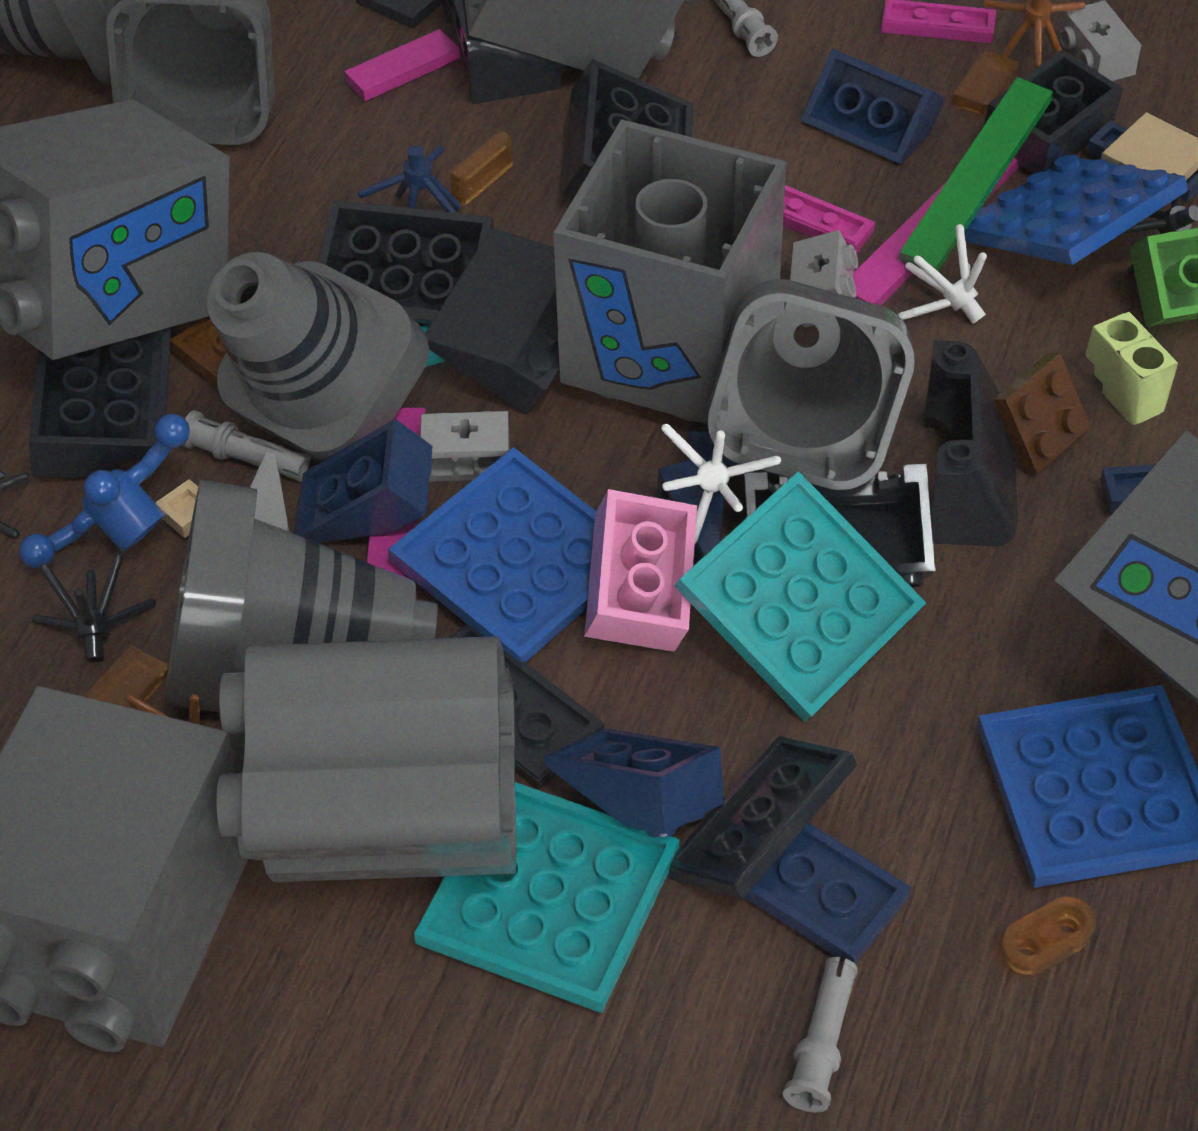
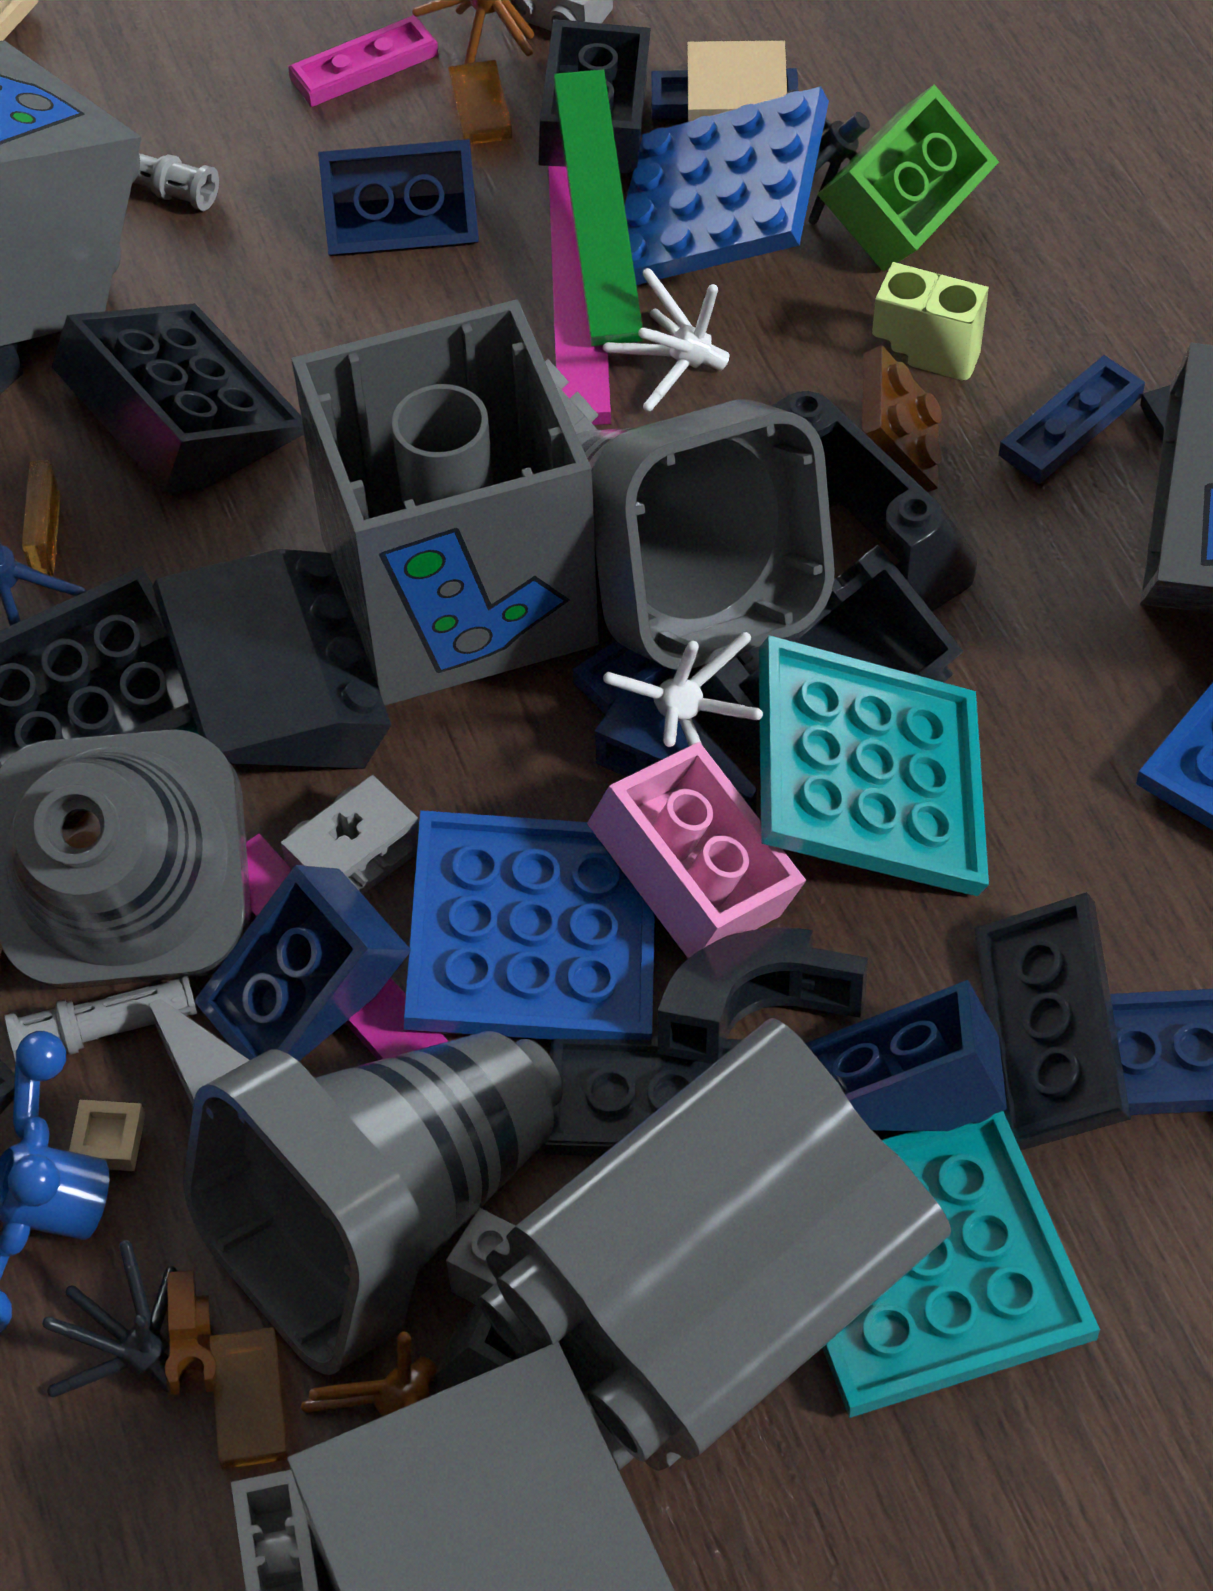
camera: 40 degrees left, 5 degrees up
none -> reddish brown plate [165,1270,217,1395]
none -> black arch [658,927,868,1064]

